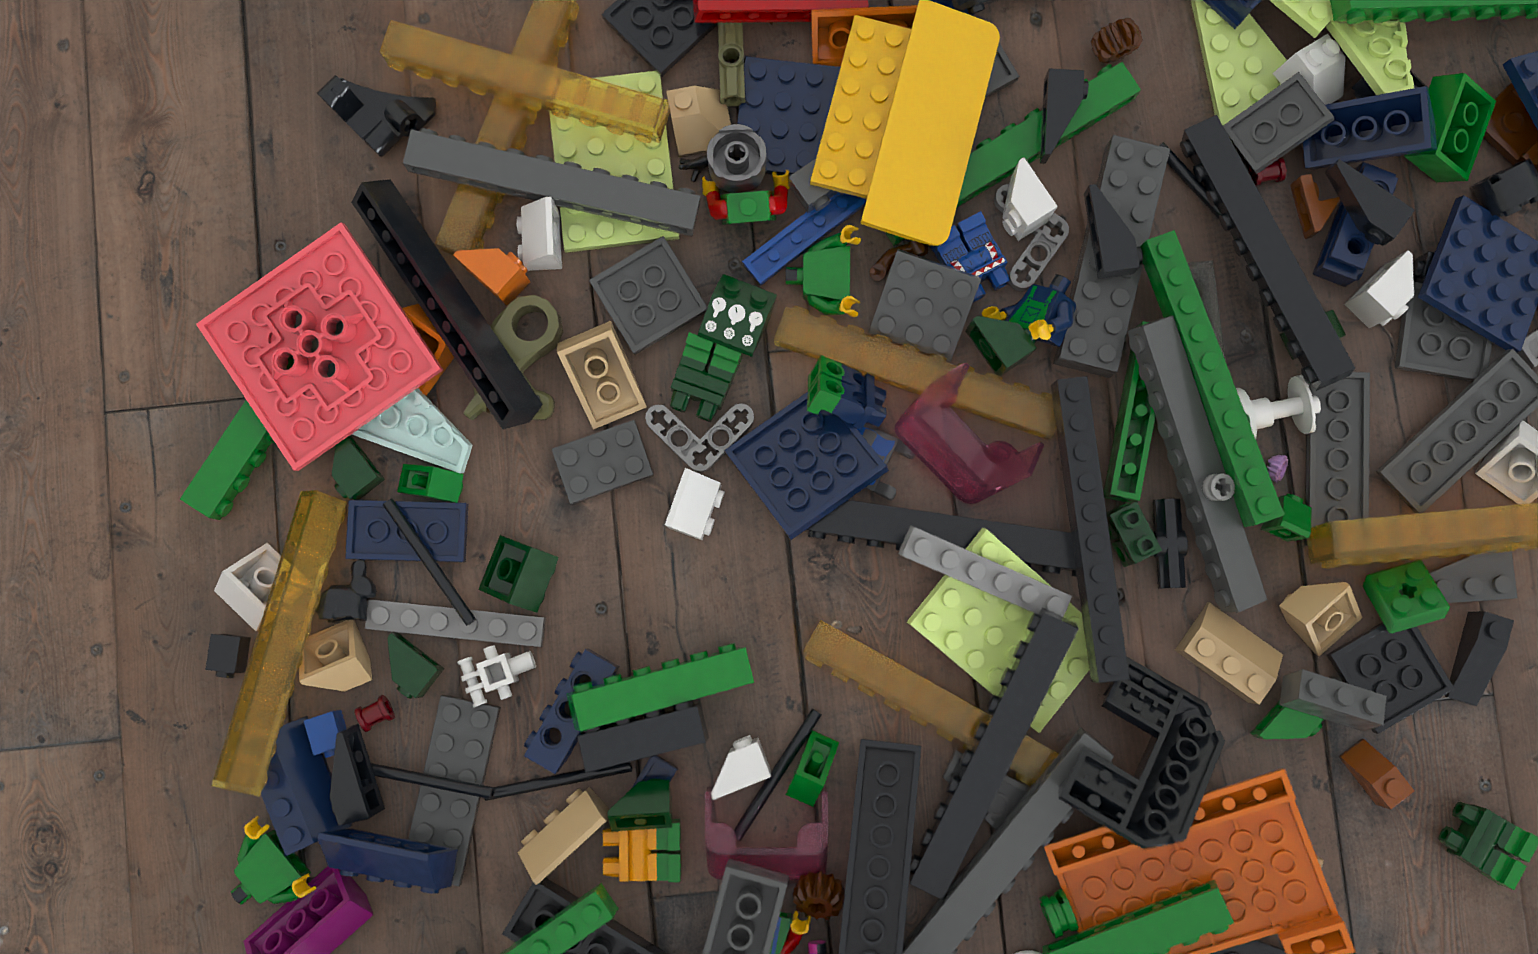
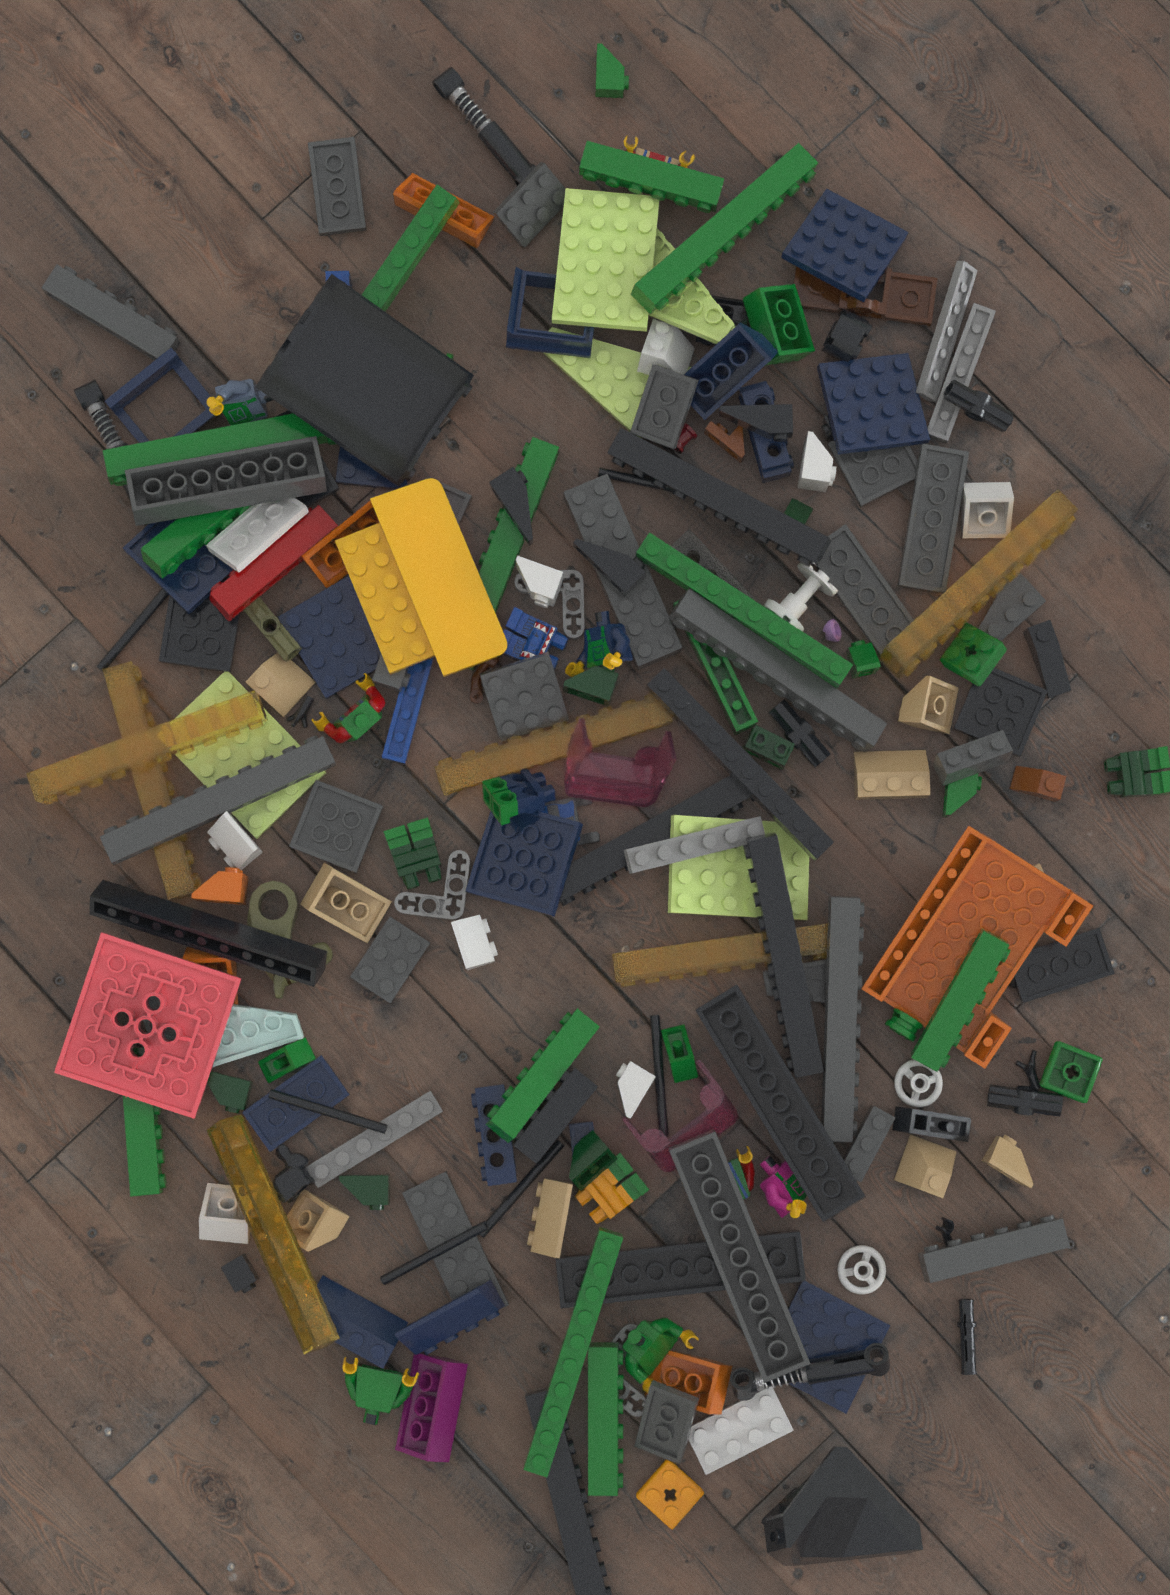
camera: 45 degrees left, 0 degrees up
blue brick [304,710,347,758] -> none
black panel [317,75,436,157] -> none
black slope [330,724,385,826] -> none
dark red bush [354,695,395,732] -> none
white piece [457,645,536,708] -> none
dark green slope [478,535,559,613] -> none
dark green slope [698,274,777,357] -> none
flat silver brick [707,124,766,193] -> none
torso [786,225,861,317] -> none
reddish brown gear [793,871,845,920] -> none
black slope [1058,657,1225,850] -> none
reddish brown gear [1090,18,1143,64] -> none
light grey bush [1202,473,1235,501] -> none

